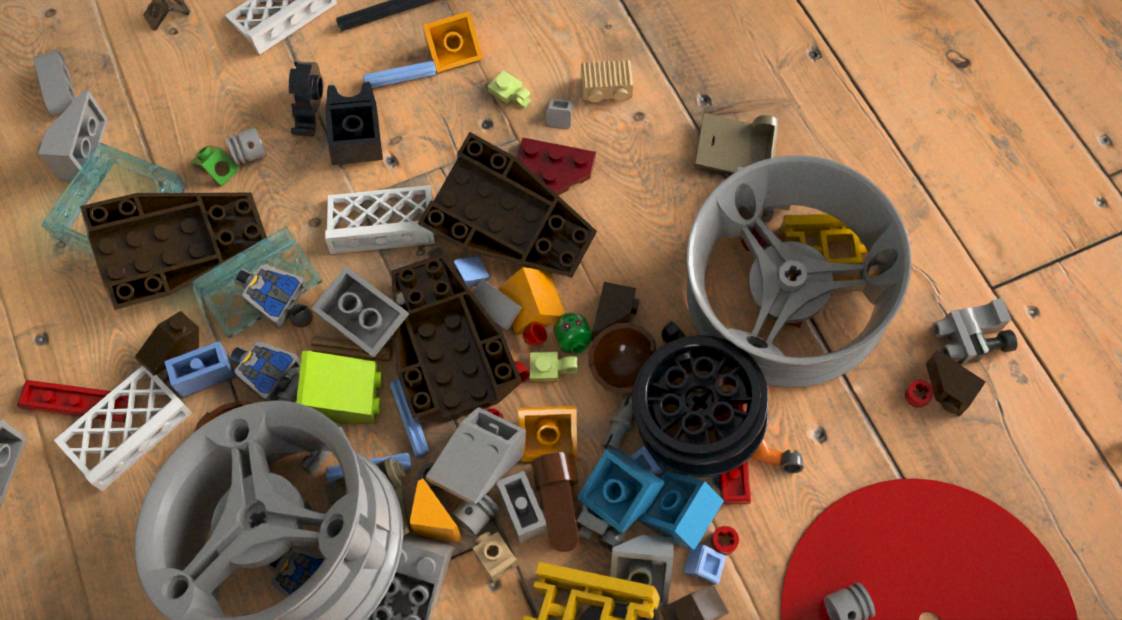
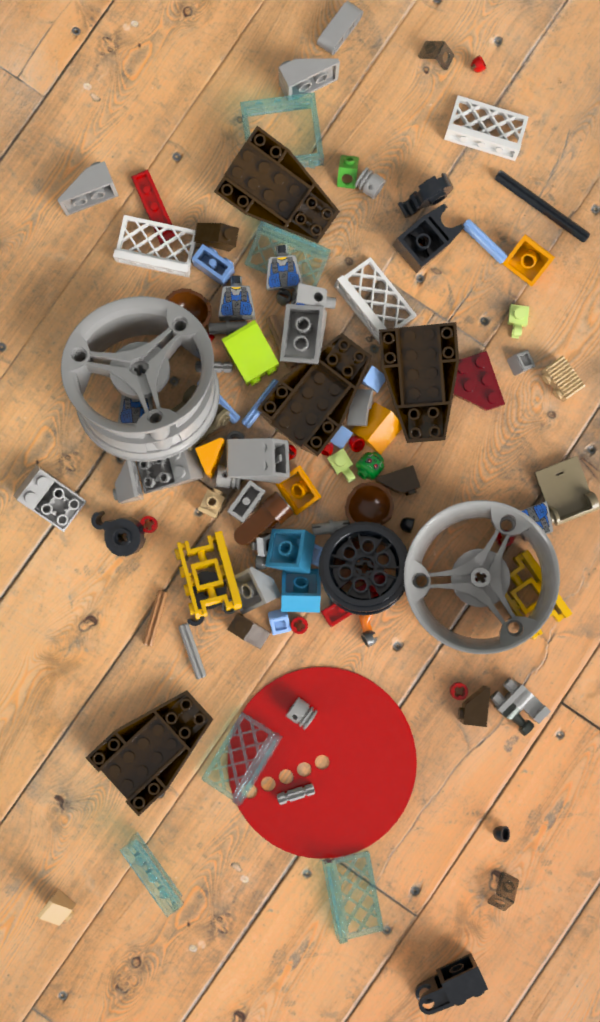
camera: 50 degrees right, 20 degrees up
none -> light grey torso [291,283,336,309]
none -> light blue slope [330,425,353,449]

